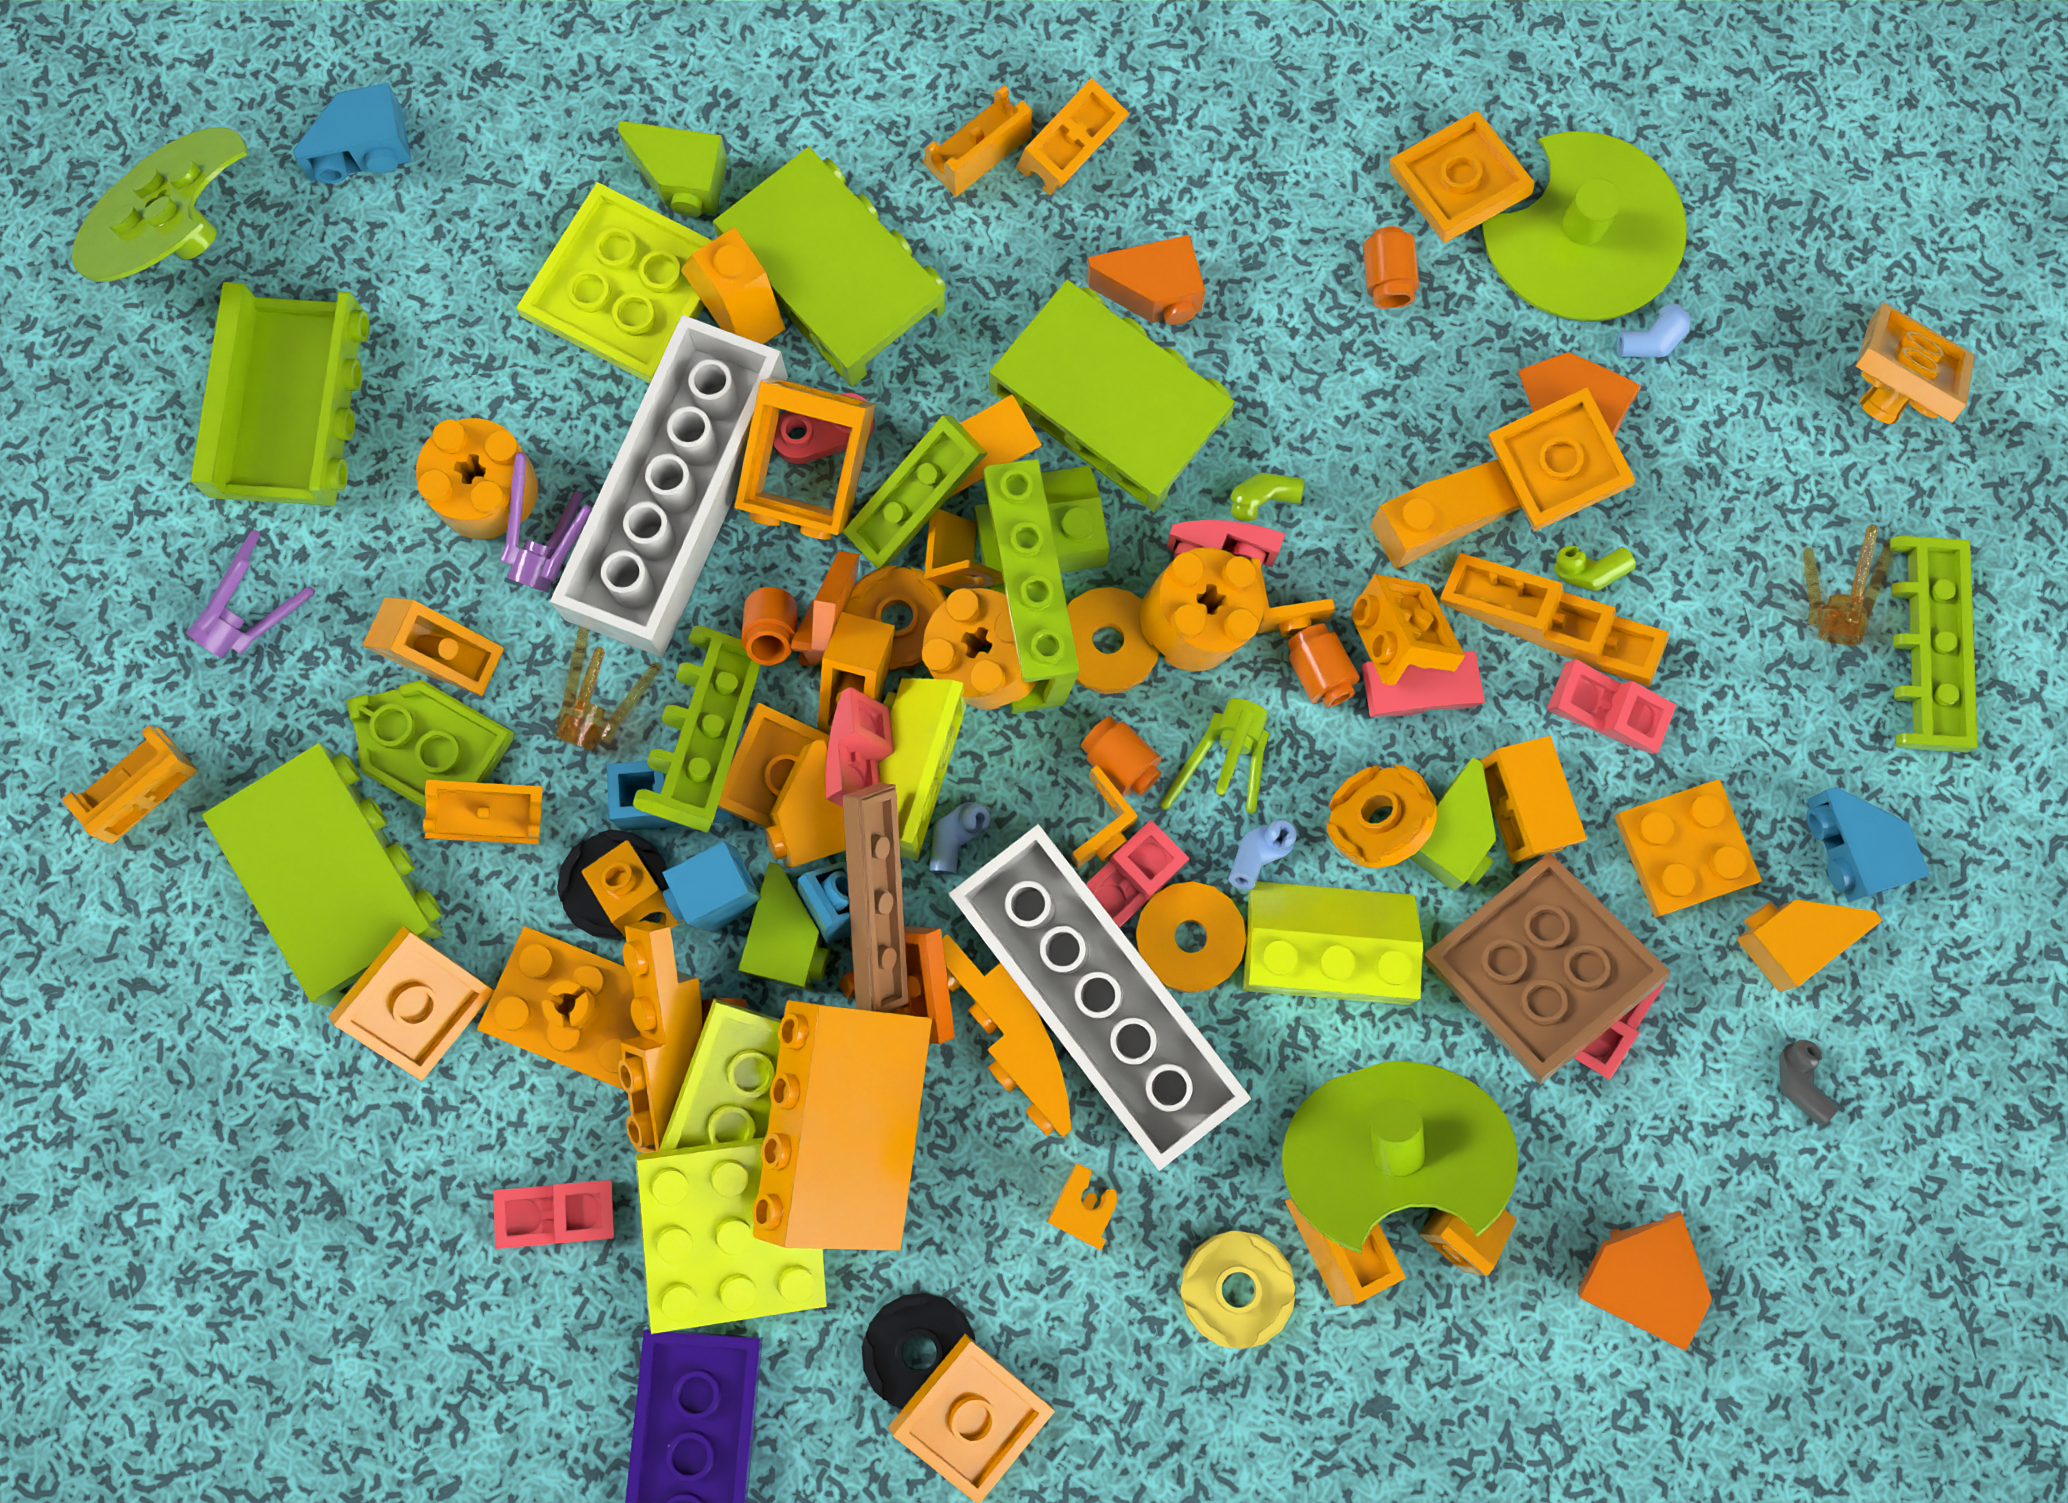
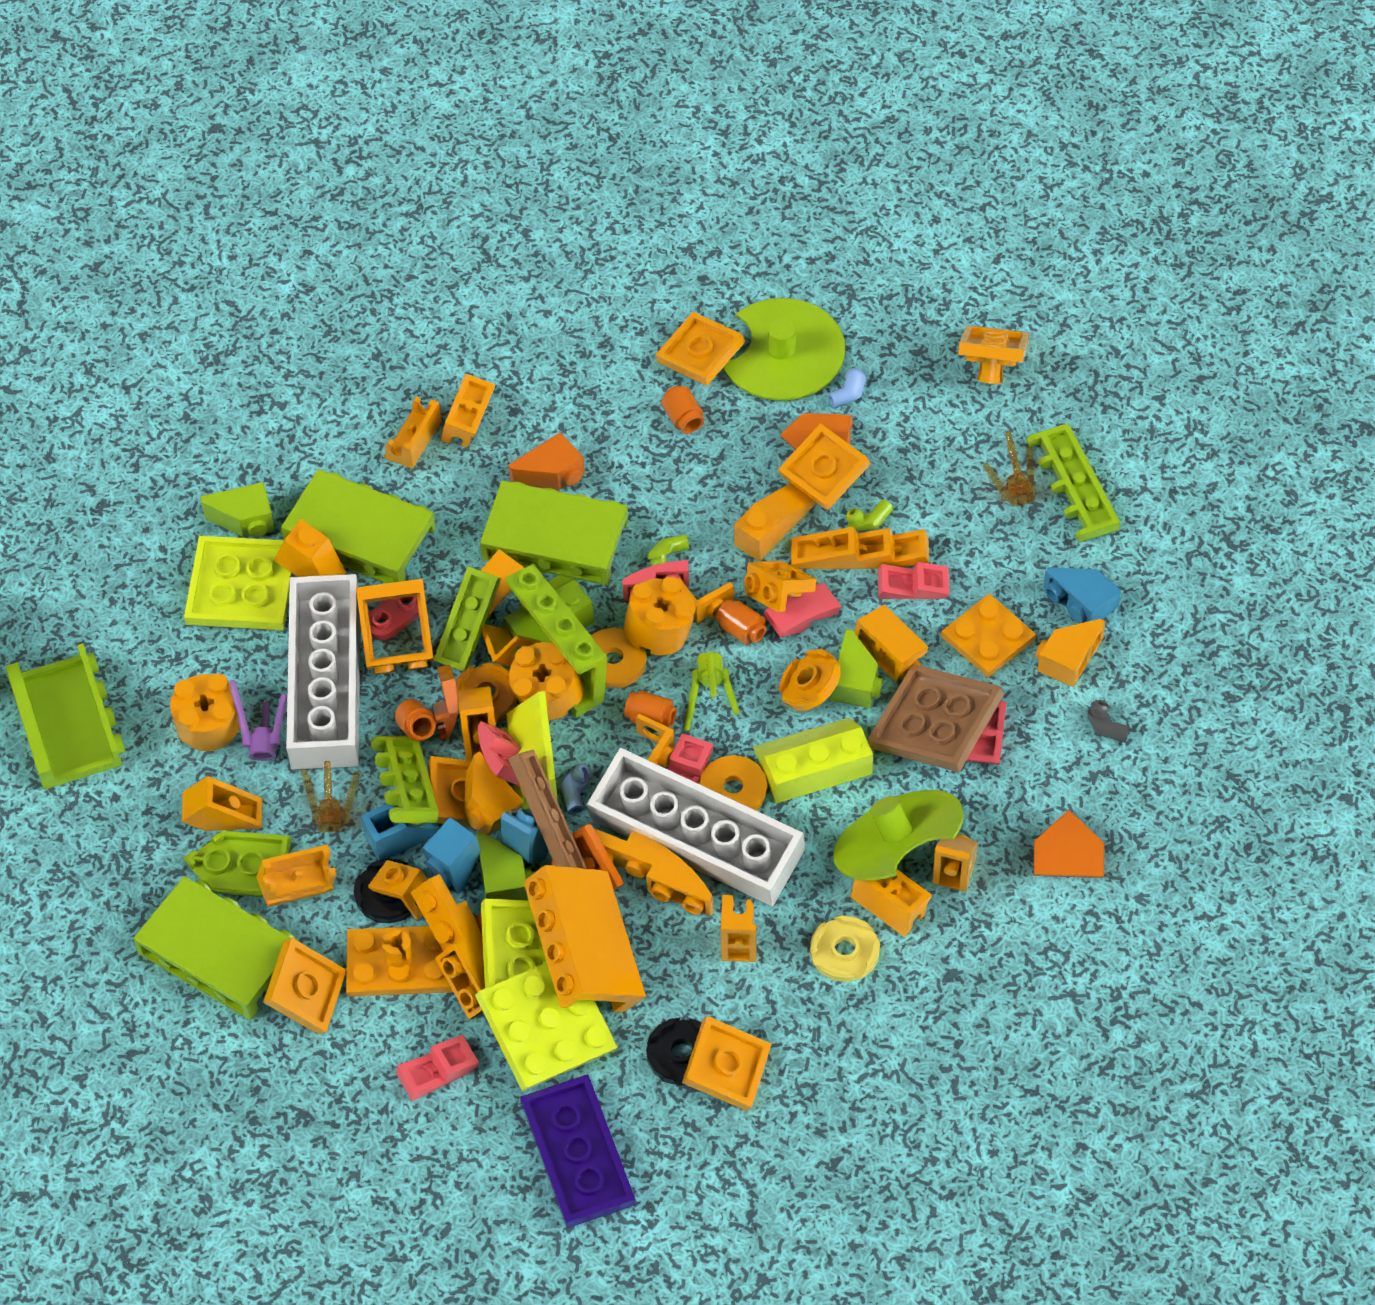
camera: 20 degrees left, 20 degrees down
light orange hinge [62,725,198,844] -> none
medium lavender plant [186,530,315,659] -> none
dark azure slope [293,83,412,184] -> none
light blue arm [1228,820,1297,890] -> none

